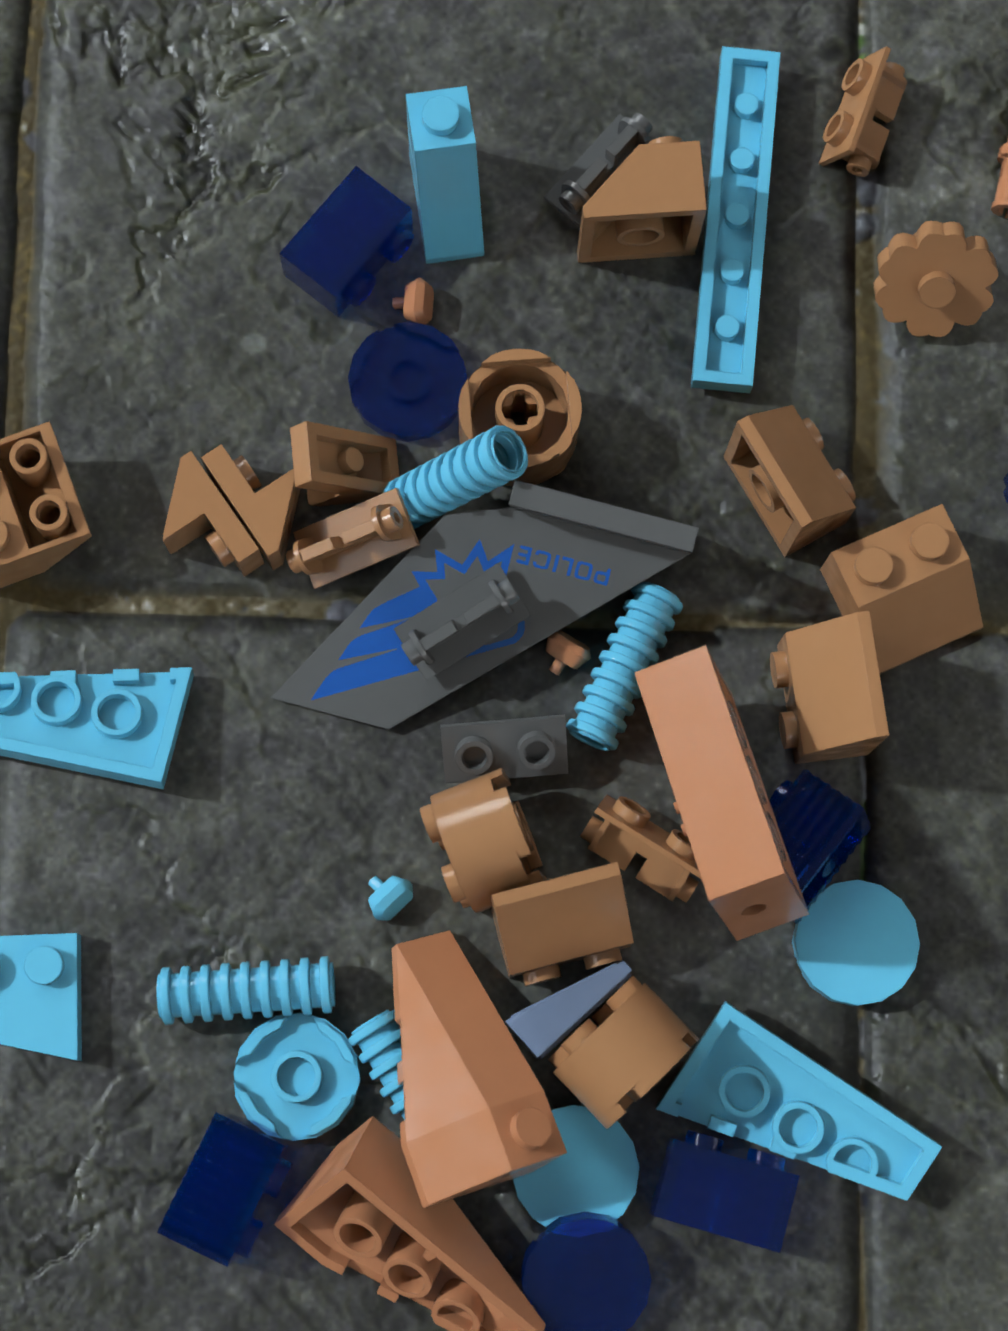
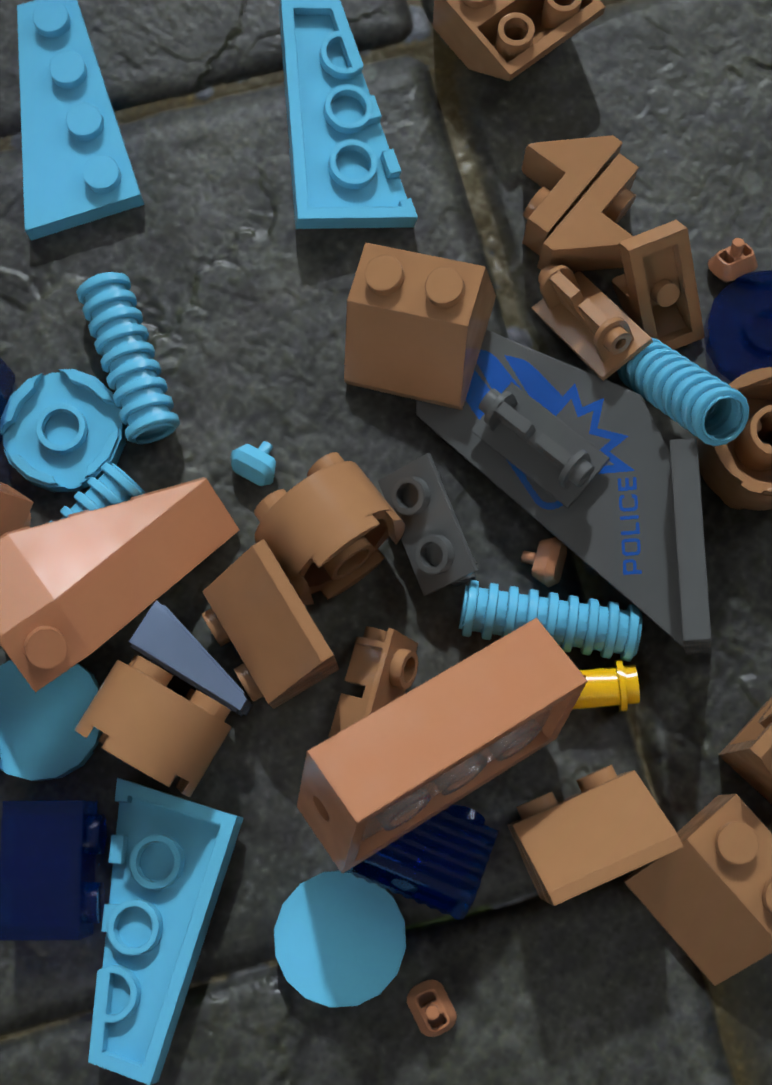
camera: 80 degrees right, 0 degrees up
none -> medium nougat slope [344,242,496,410]
none -> nougat rock [407,980,457,1037]
none -> yellow pin [572,660,640,712]
none -> nougat rock [708,238,758,282]

